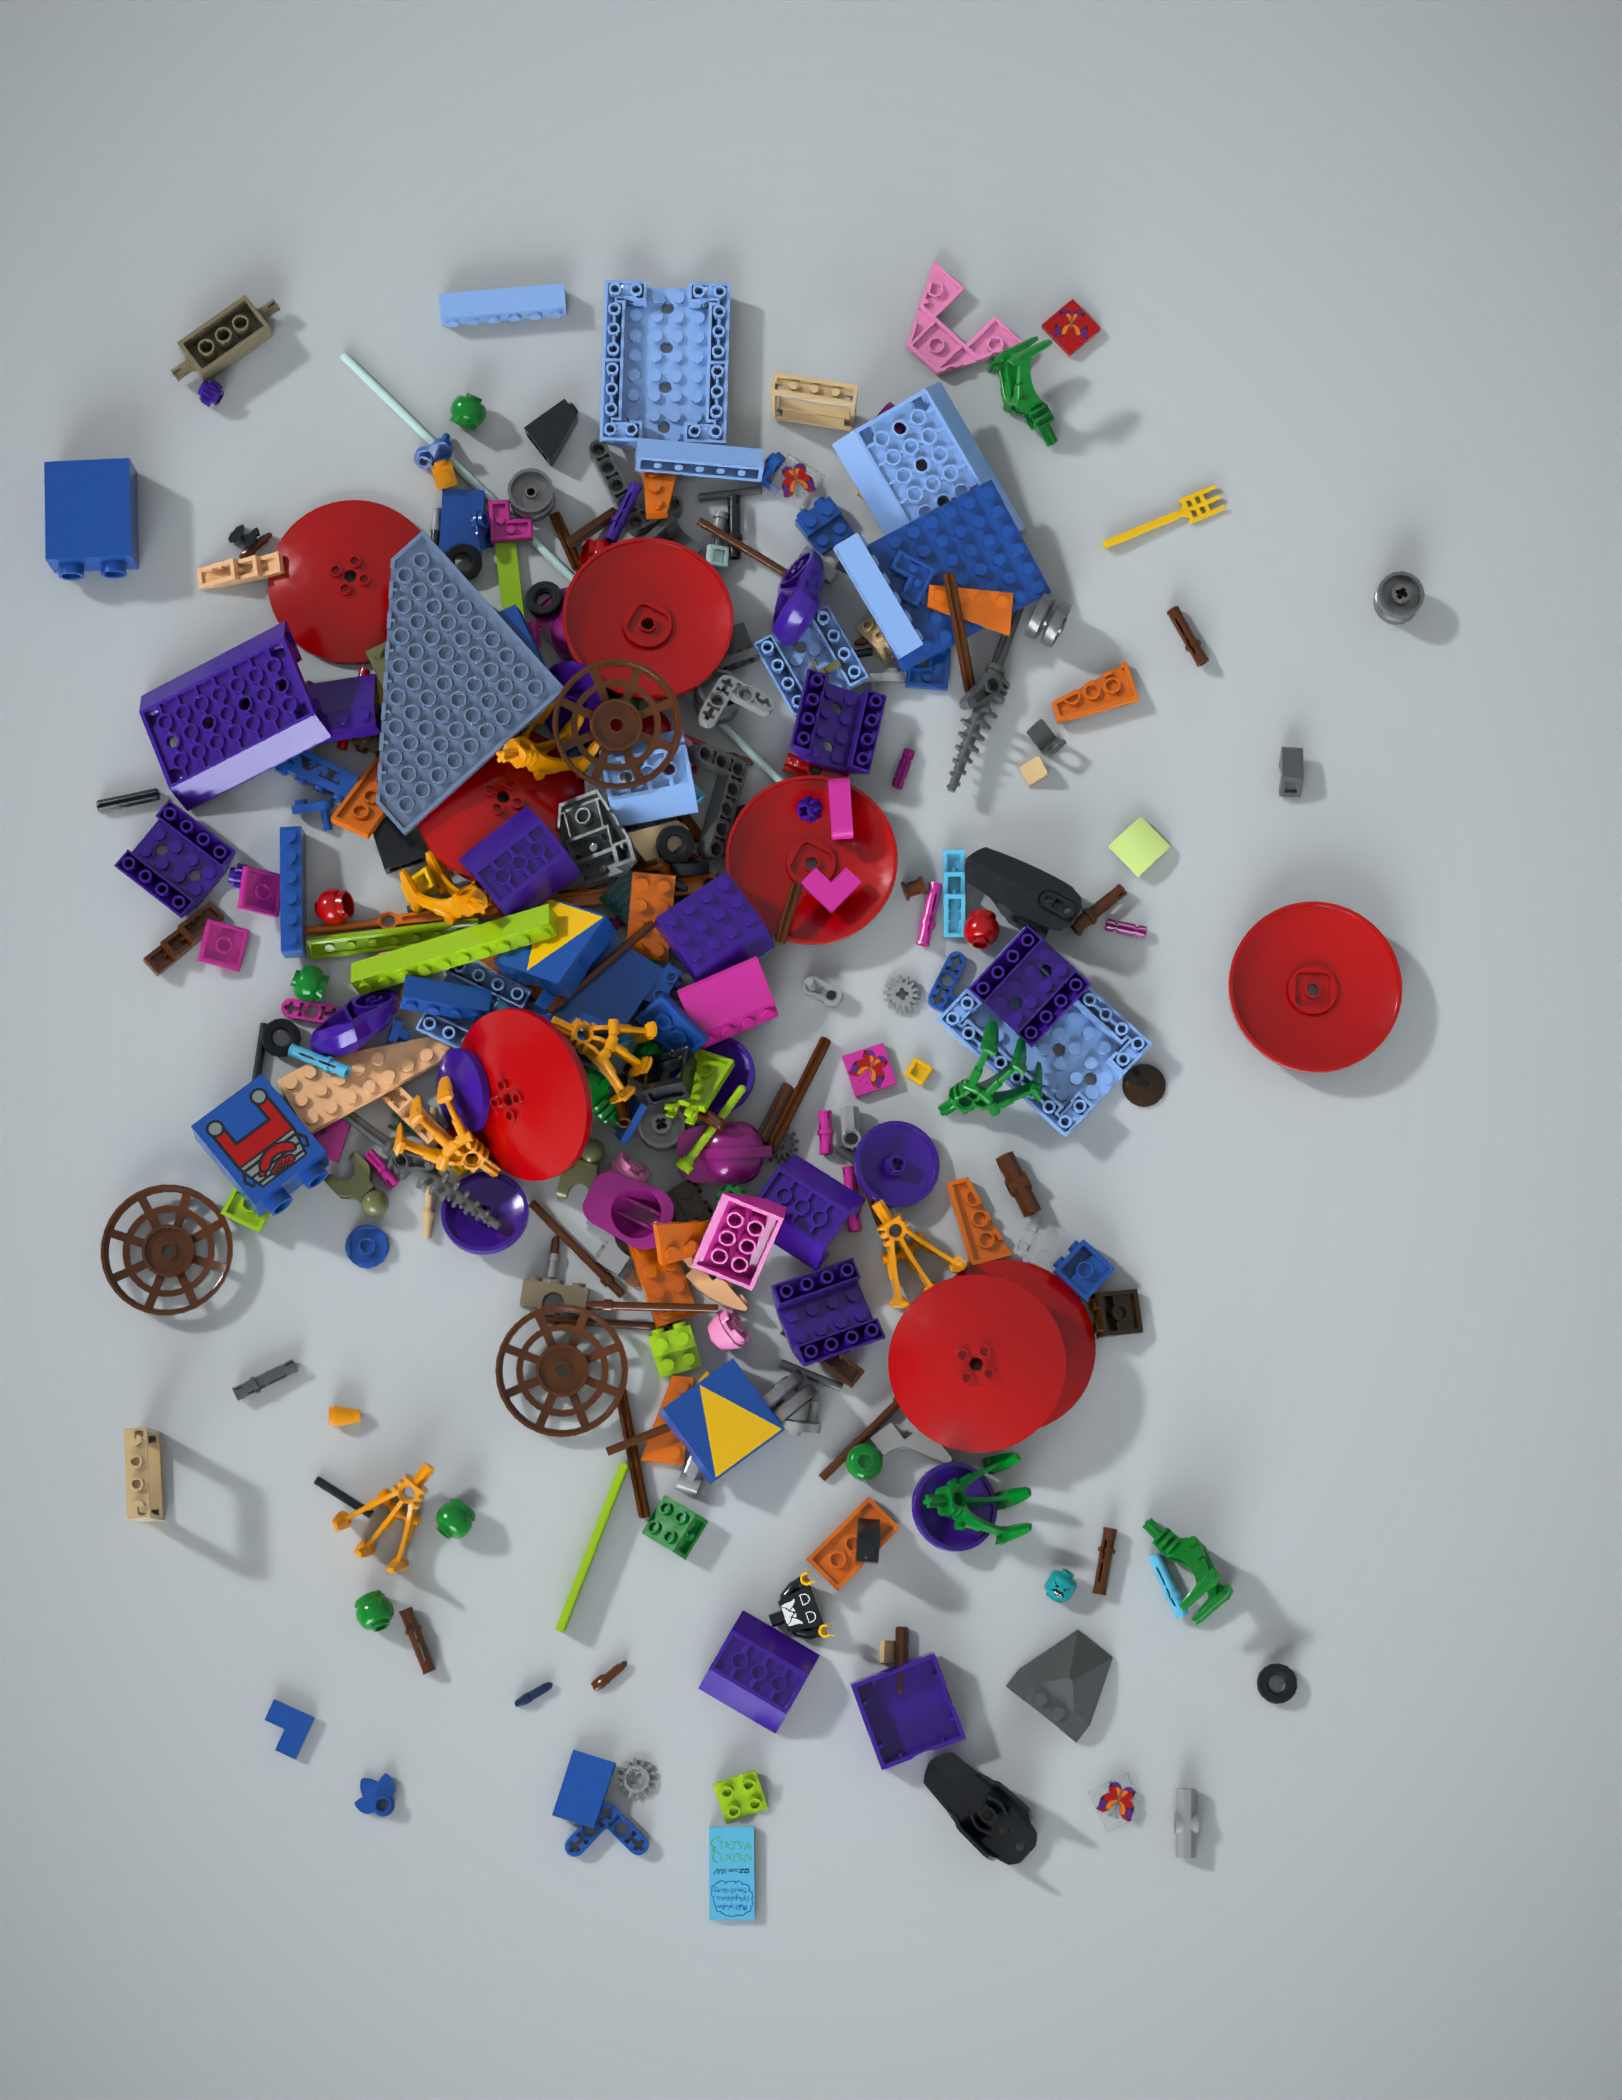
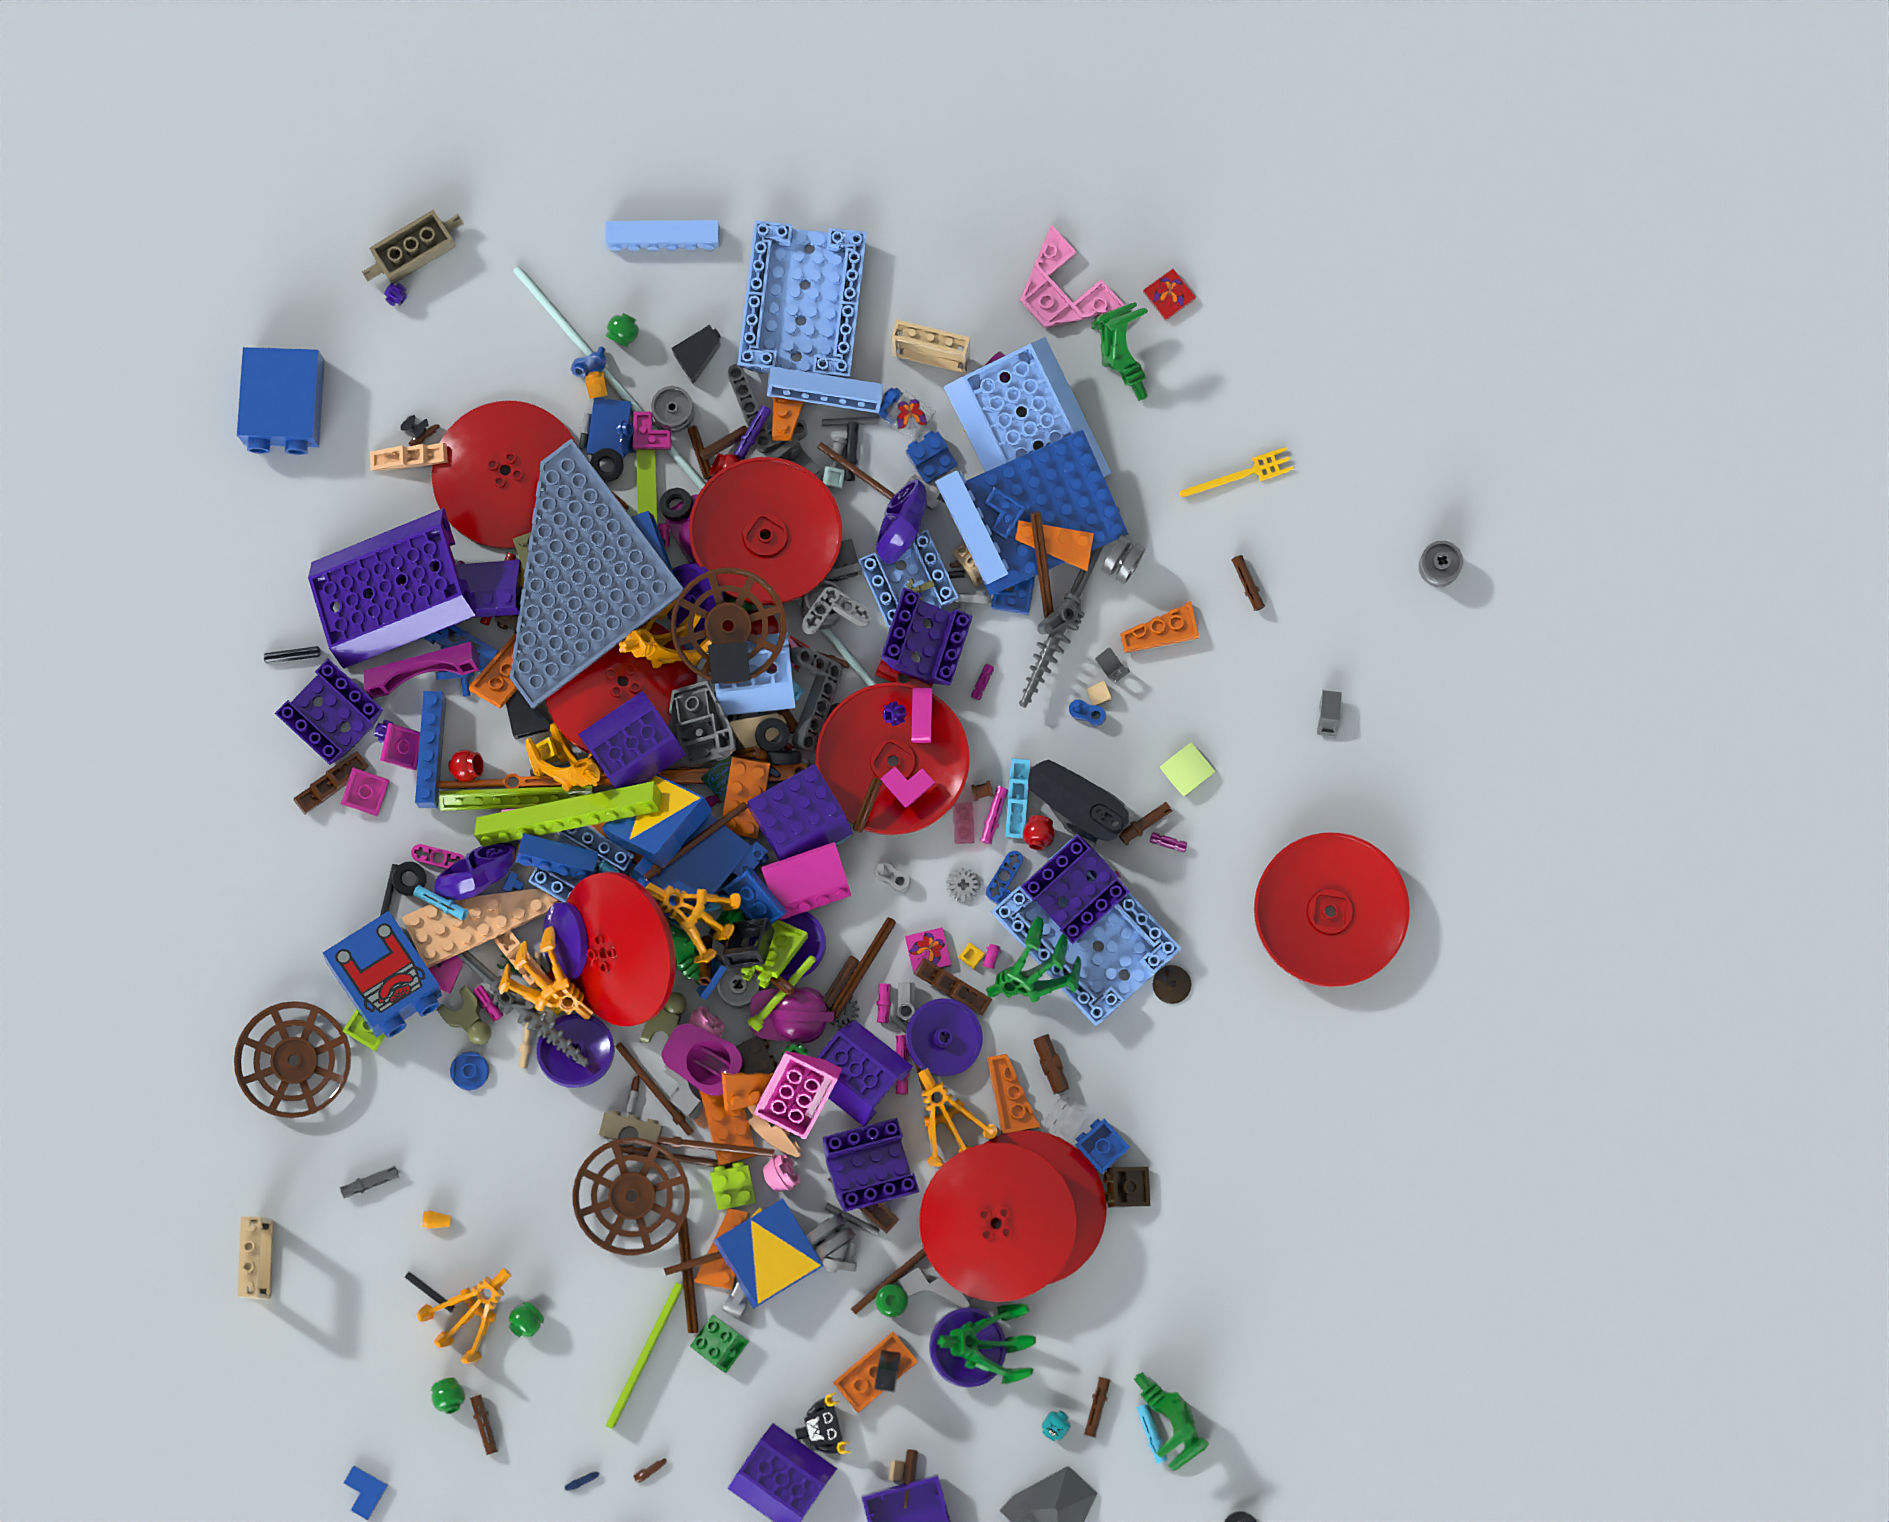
camera: 10 degrees right, 0 degrees up
green piece [290,965,329,1002] -> none
none -> magenta arch [364,642,479,699]
none -> black tile [708,642,750,684]
none -> reddish brown slope [914,958,992,1016]
none -> clear pink slope [953,802,975,844]
none -> dark pink pin [982,944,1001,969]
none -> blue piece [1069,699,1106,726]

